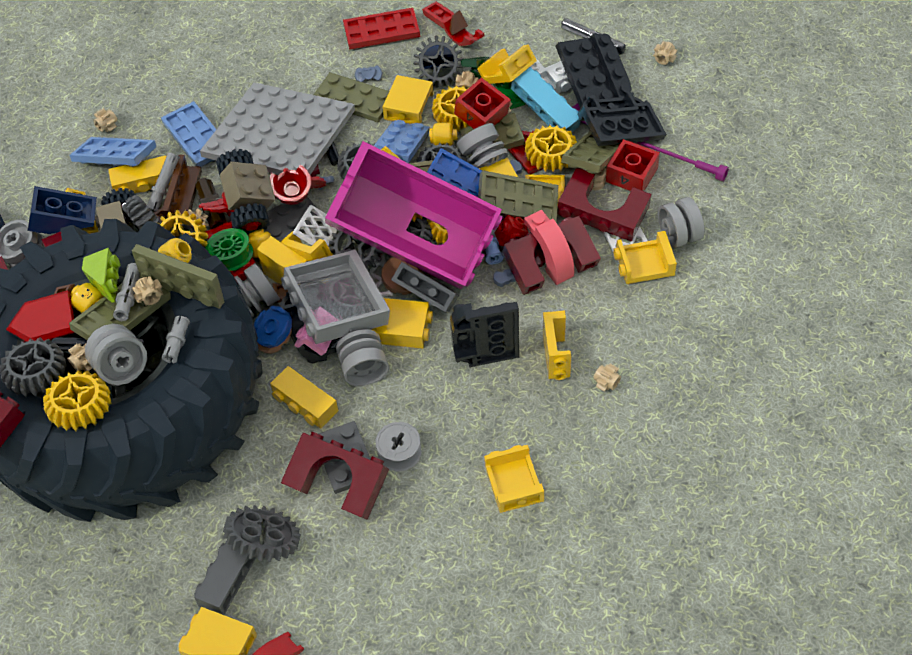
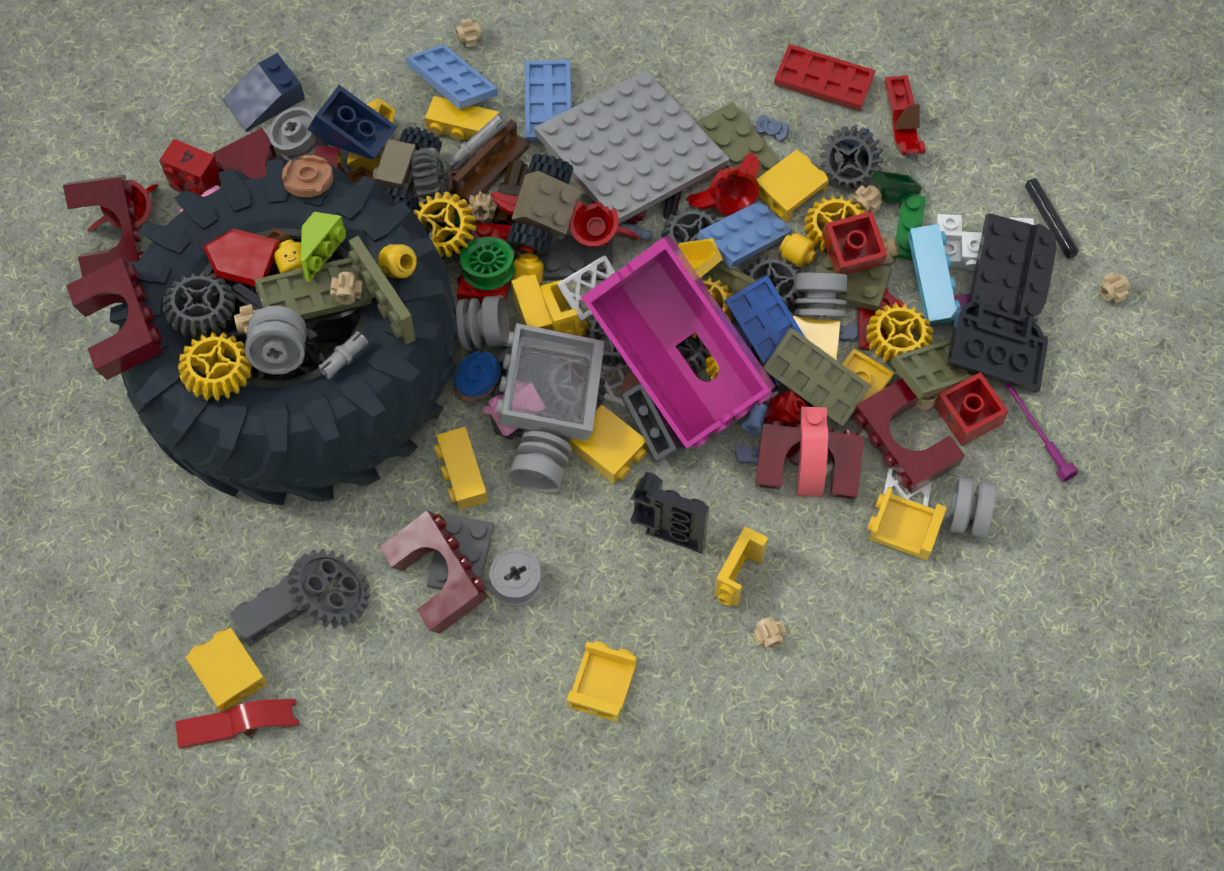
camera: 30 degrees right, 10 degrees up
light grey pin [113,263,140,321] -> none
yellow panel [477,44,537,84] -> none
none -> nougat tile [282,155,333,197]
none -> red helmet [686,152,760,217]

